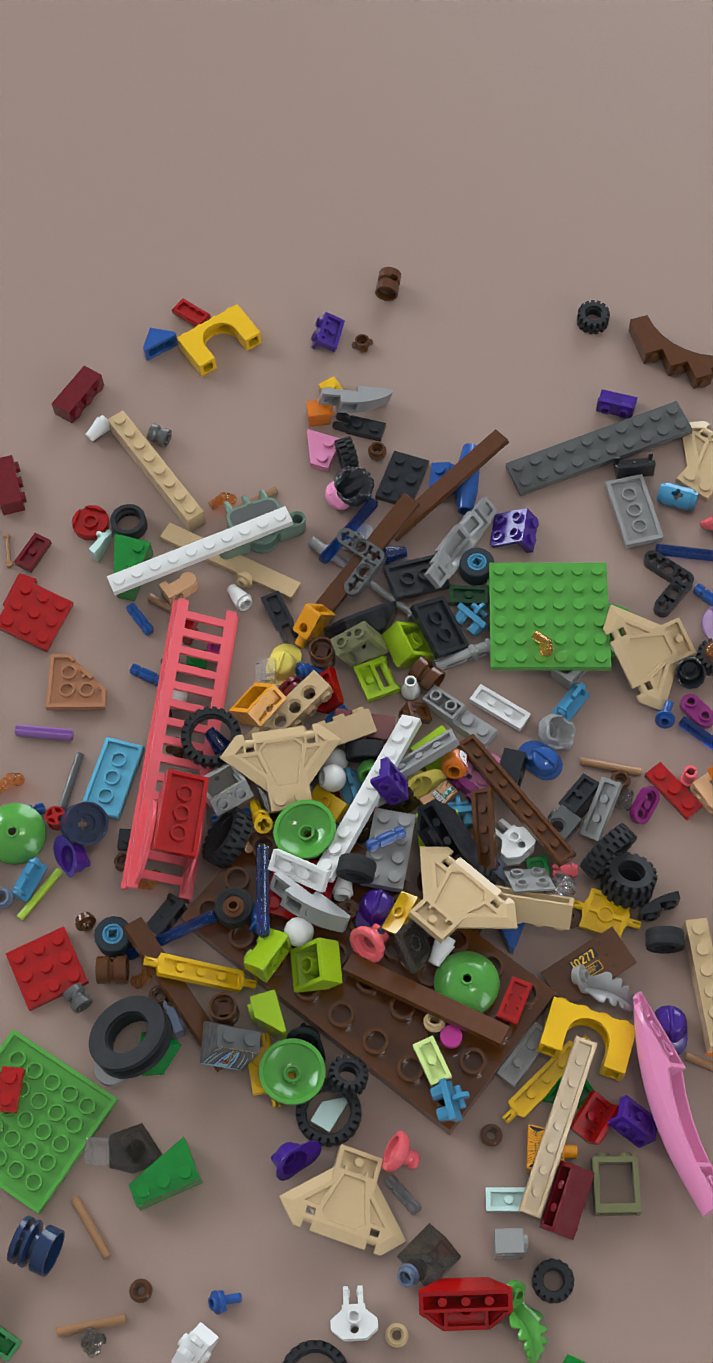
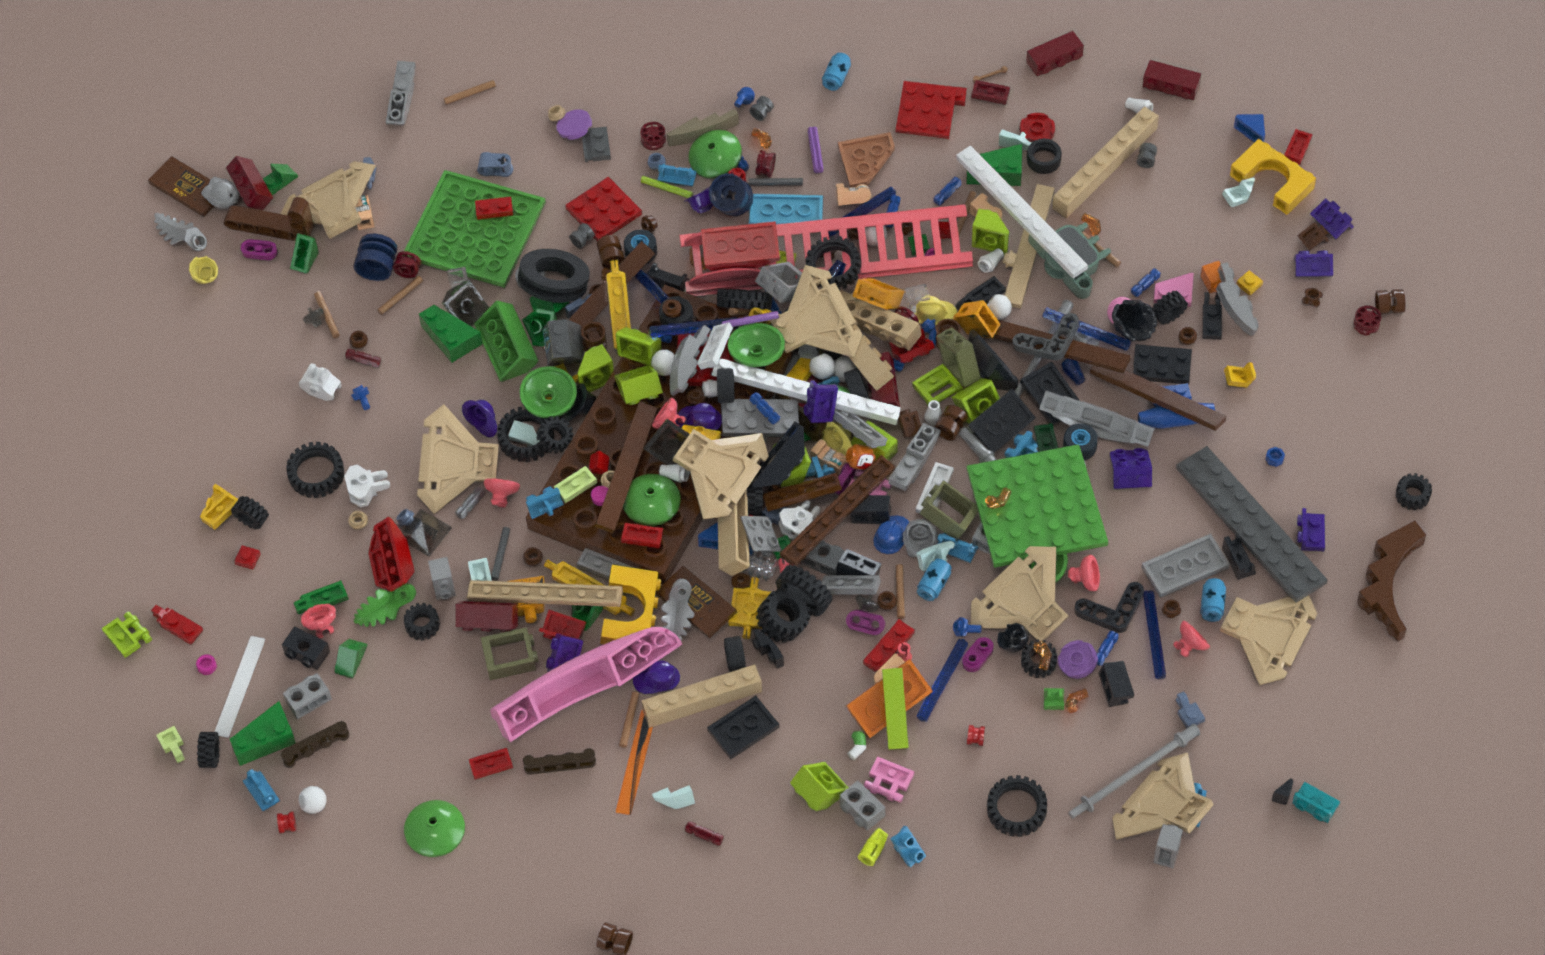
camera: 75 degrees right, 5 degrees down
none -> dark red axle [345,348,382,368]
none -> dark red wheel [393,251,421,278]
none -> bright green slope [474,300,539,382]
none -> dark grey bar [491,527,510,581]
none -> green slope [522,308,557,347]
none -> red slope [589,451,610,474]
none -> medium lavender bar [722,311,779,327]
none -> dark red wheel [755,150,776,178]
none -> clear blue axle [828,186,896,238]
none -> light nougat leg [836,183,871,206]
none -> light aqua slope [916,541,955,571]
none -> dark azure piece [917,558,952,601]
none -> olive window [919,480,978,541]
none -> lime slope [972,208,1009,255]
none -> white piece [987,294,1012,320]
none -> coral hair [1068,554,1100,592]
none -> blue axle [1131,268,1161,297]
none -> reddish brown plate [1162,599,1181,618]
none -> light aqua slope [1222,177,1255,208]
none -> yellow bracket [1224,362,1256,388]
none -> blue tile [1265,447,1285,467]
none -> reddish brown bracket [1297,222,1330,251]
none -> dark purple bracket [1310,198,1354,239]
none -> dark red wheel [1353,305,1382,335]

